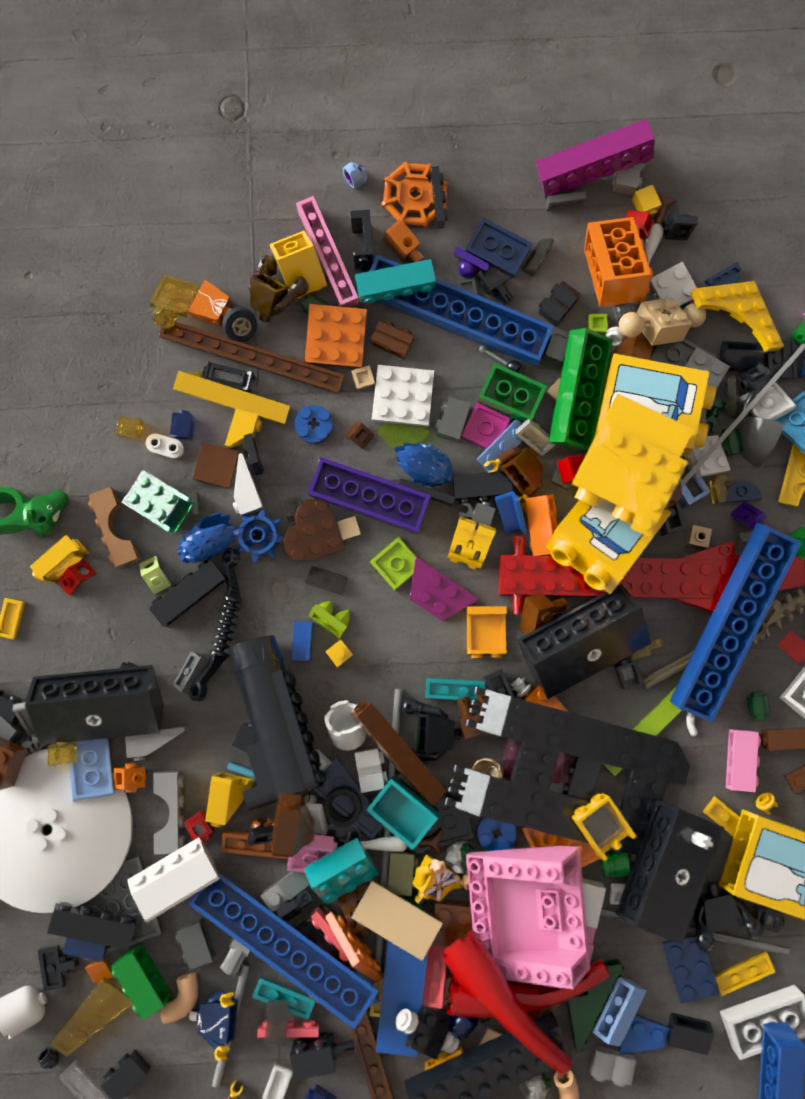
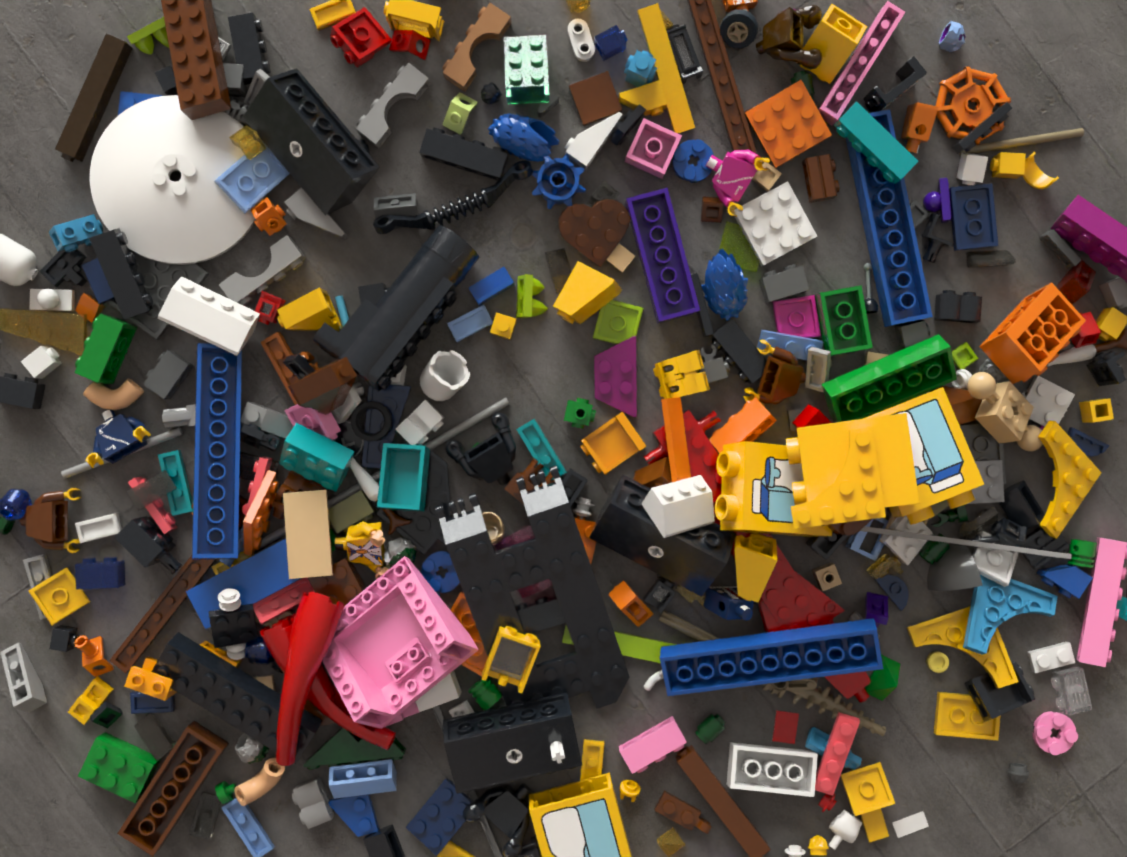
camera: 60 degrees right, 5 degrees up
reddish brown brick [351,701,447,805] -> none
blue panel [495,491,528,534] -> none
none -> white brick [21,346,62,379]
none -> white tile [29,289,75,311]
none -> dark azure brick [49,214,103,252]
none -> red plate [330,7,392,68]
none -> light grey arch [356,63,430,149]
none -> light blue tile [447,305,493,342]
none -> black plate [481,82,503,104]
none -> yellow slope [553,261,622,324]
none -> green brick [564,398,596,429]
none -> orange slope [608,580,654,628]
none -> dark azure brick [624,50,657,87]
none -> bright pink brick [625,118,682,179]
none -> white slope [642,475,715,538]
none -> orange tile [661,397,691,482]
none -> dark blue torso [703,586,754,621]
none -> dark pink torso [706,150,770,217]
none -> yellow slope [735,533,777,602]
none -> white brick [956,153,988,185]
none -> dark tan piece [958,128,1084,156]
none -> yellow brick [990,152,1026,179]
none -> yellow helmet [1023,152,1059,189]
none -> clear red slope [1057,259,1096,305]
none -> yellow brick [1079,398,1114,423]

